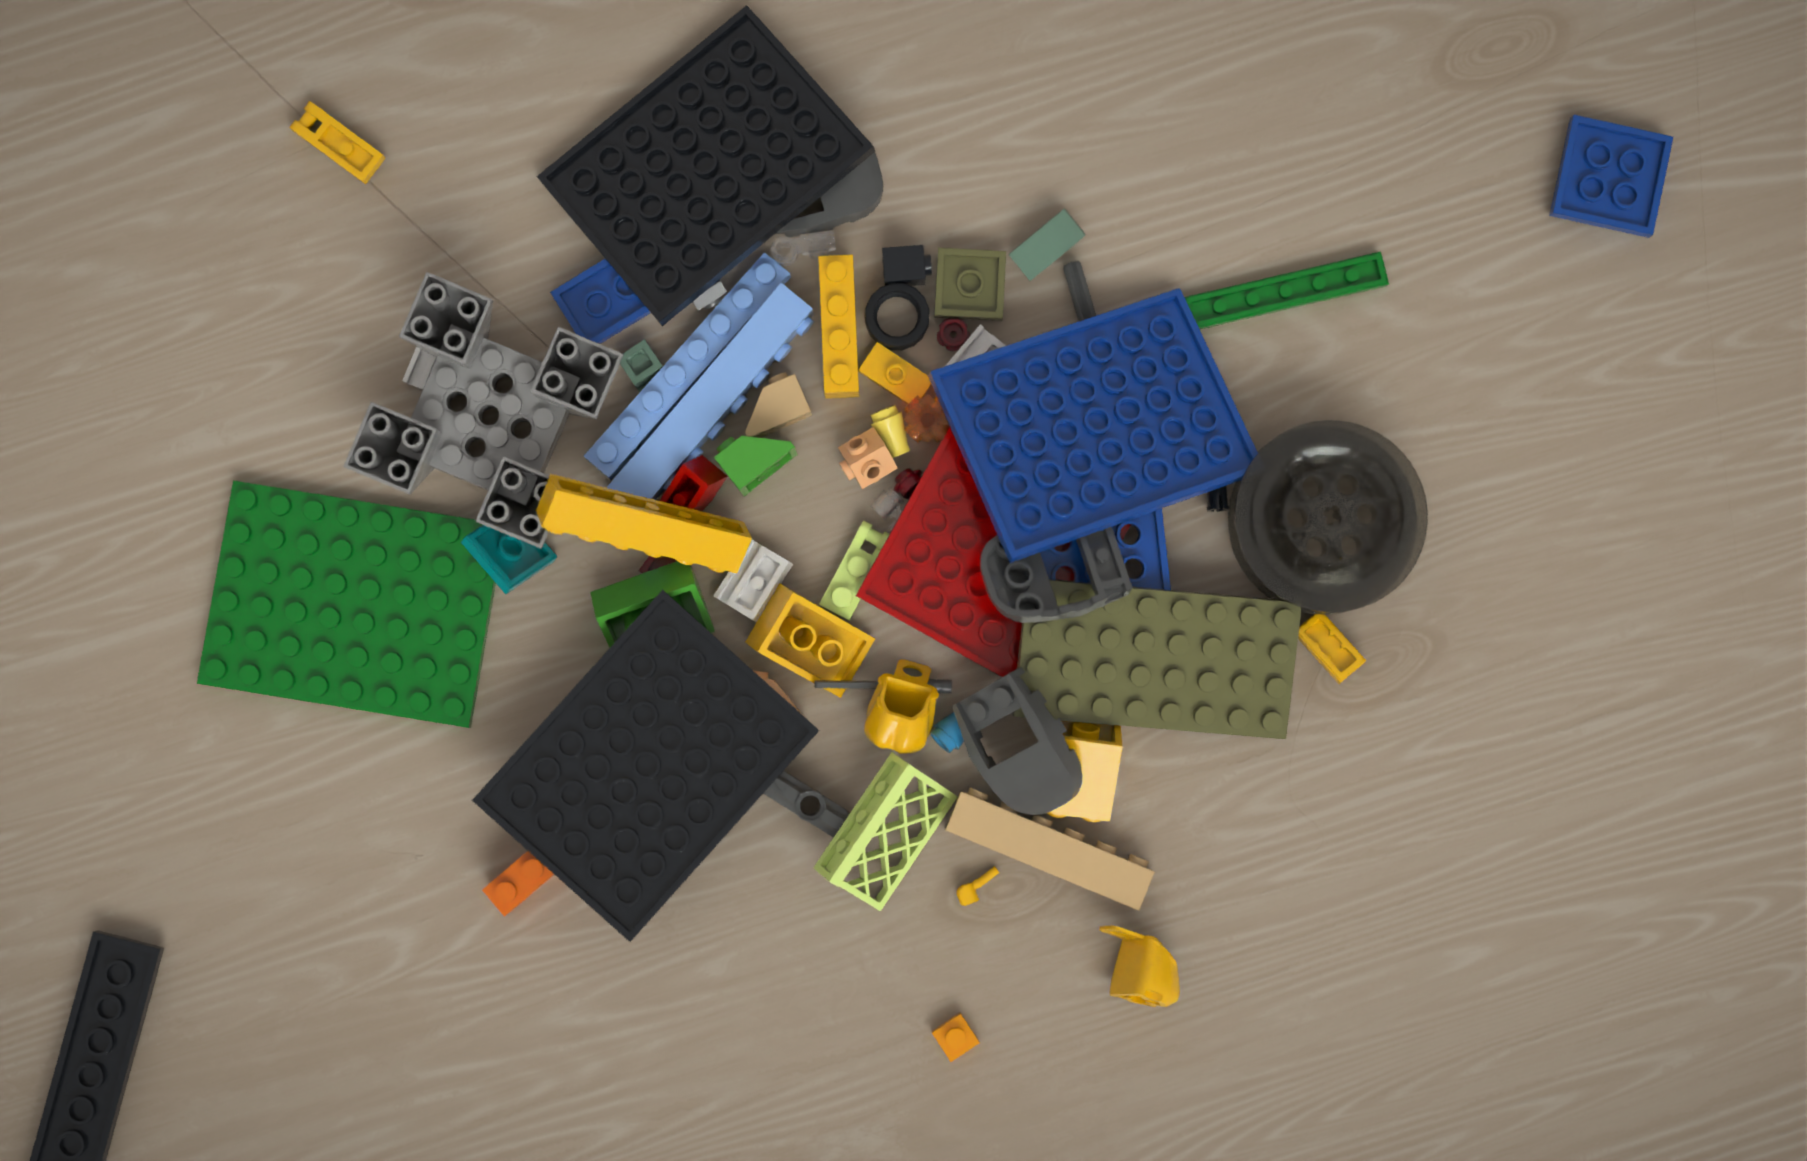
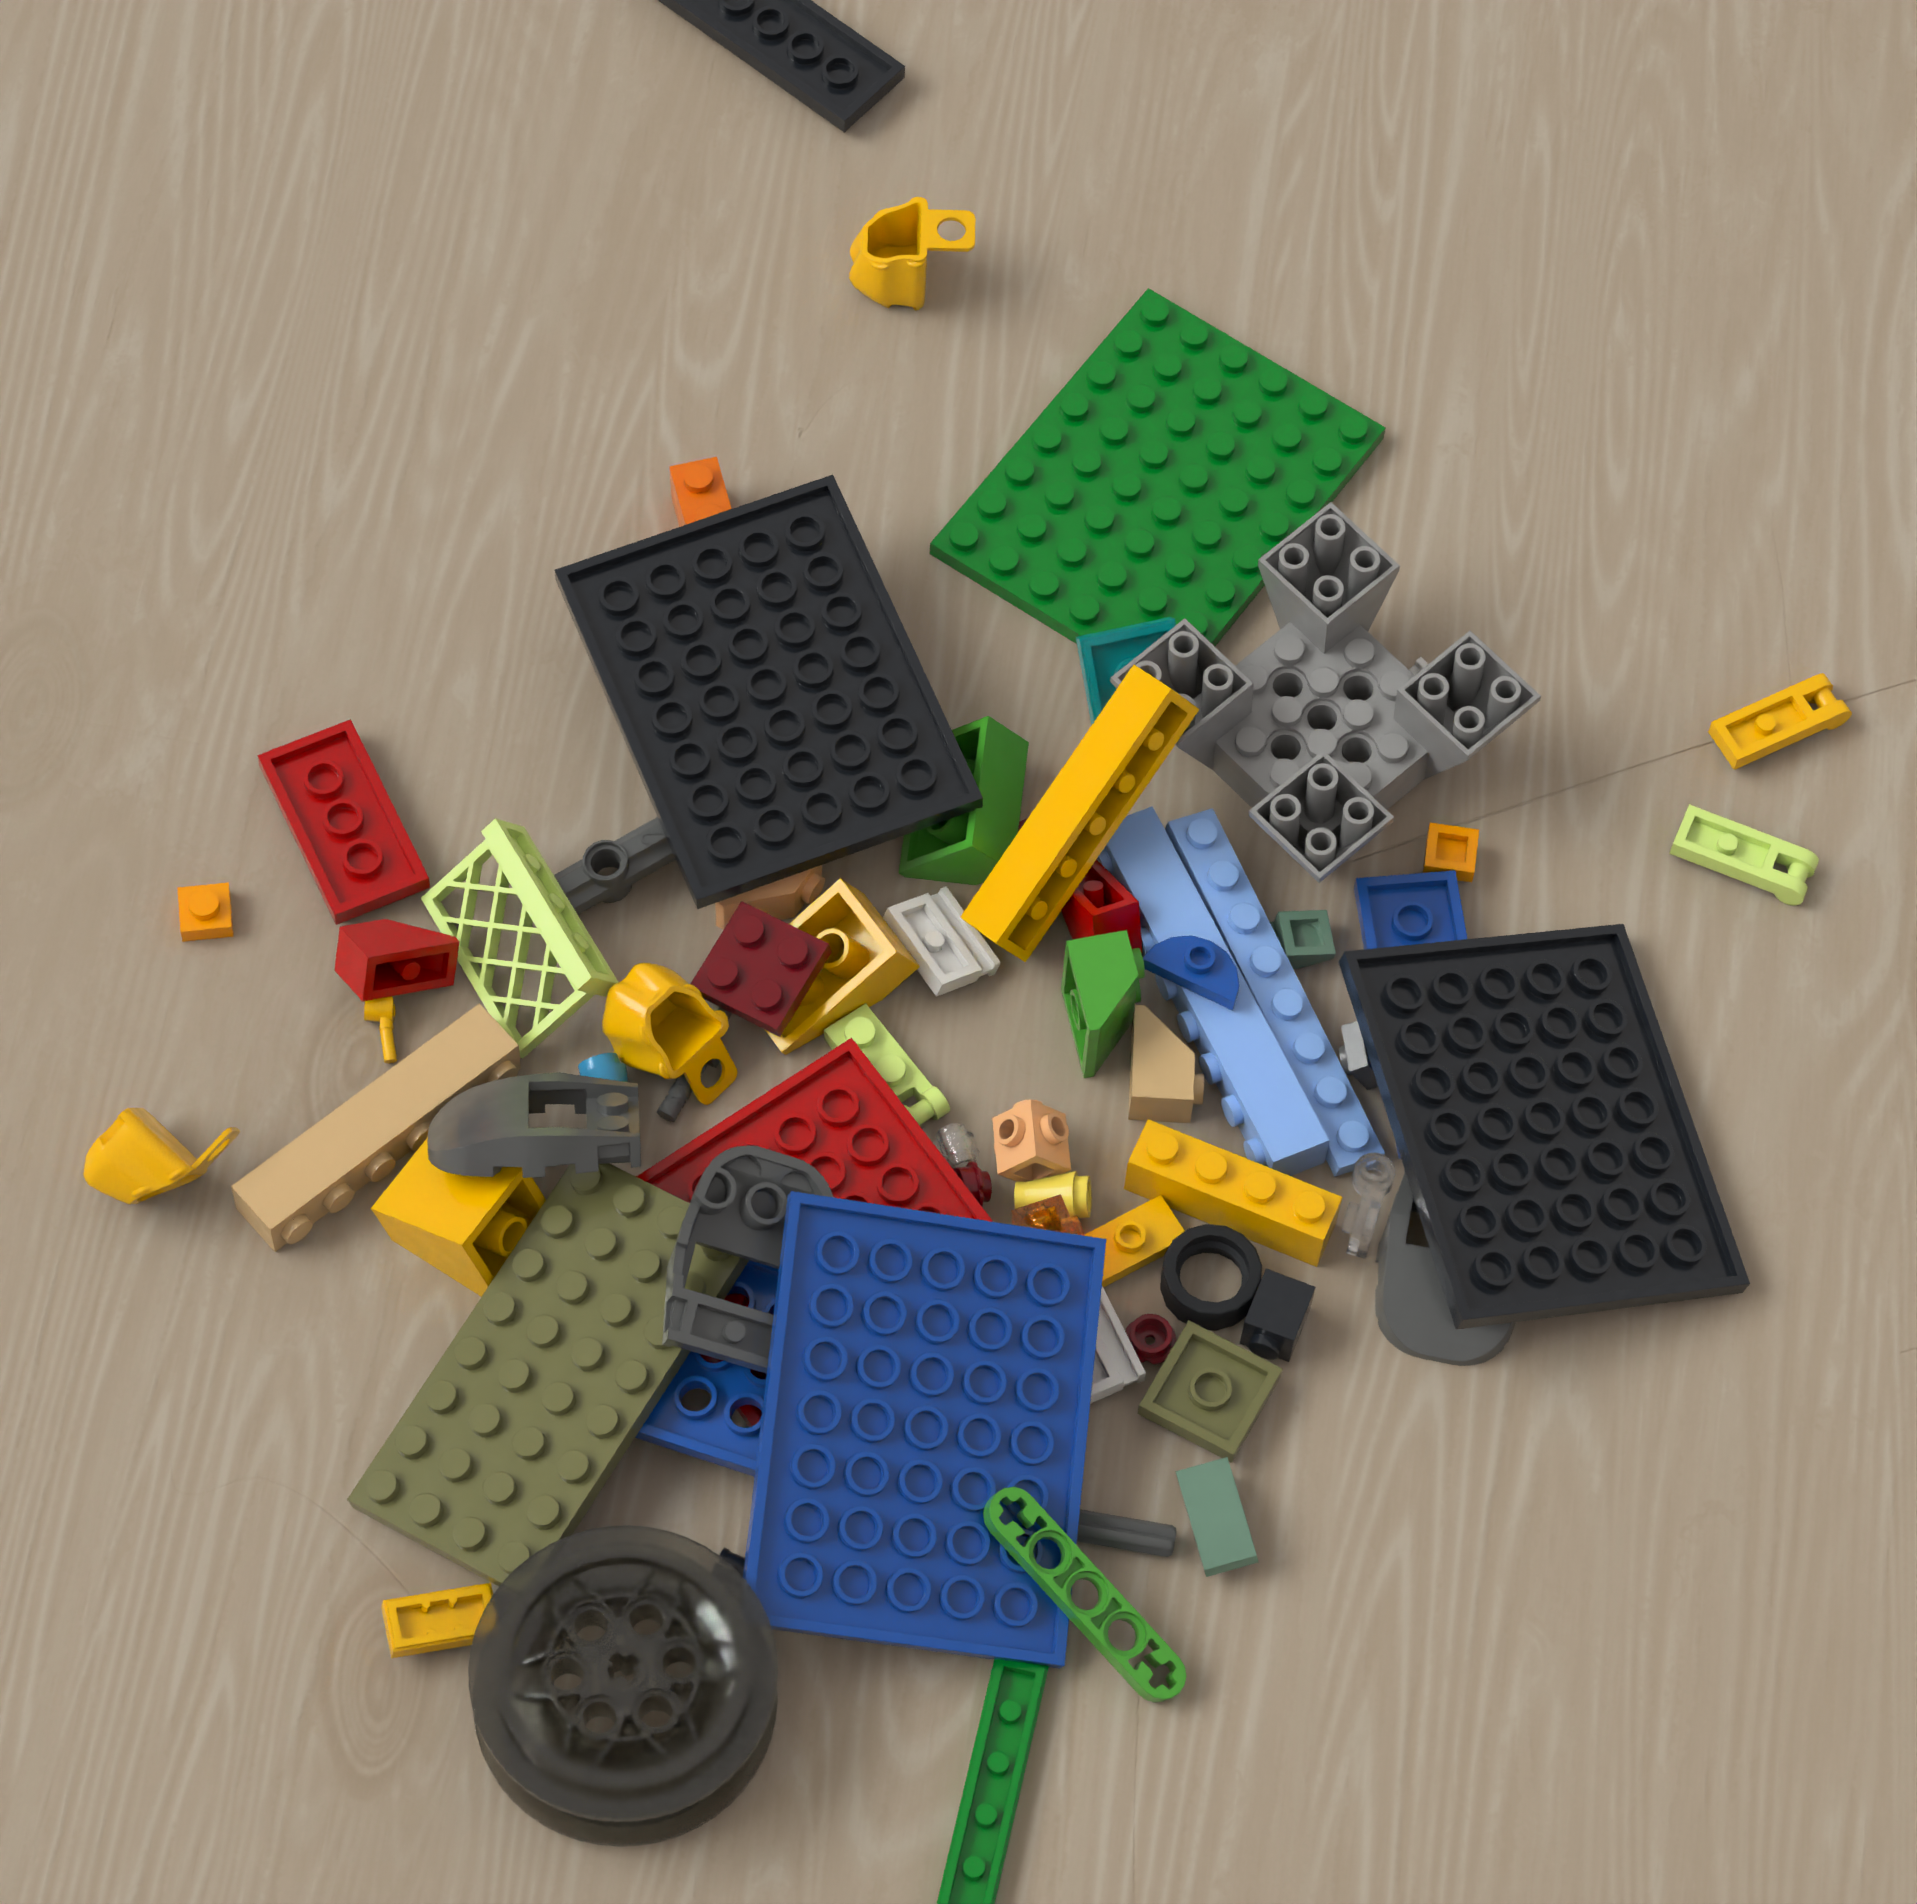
camera: 115 degrees right, 25 degrees down
none -> red plate [257,719,430,925]
none -> red slope [334,919,460,1002]
none -> dark red plate [691,901,832,1037]
none -> yellow piece [849,197,976,311]
none -> bright green beam [983,1487,1187,1703]
none -> blue plate [1143,935,1240,1011]
none -> light orange plate [1422,822,1479,883]
none -> yellowish green plate [1669,804,1819,906]

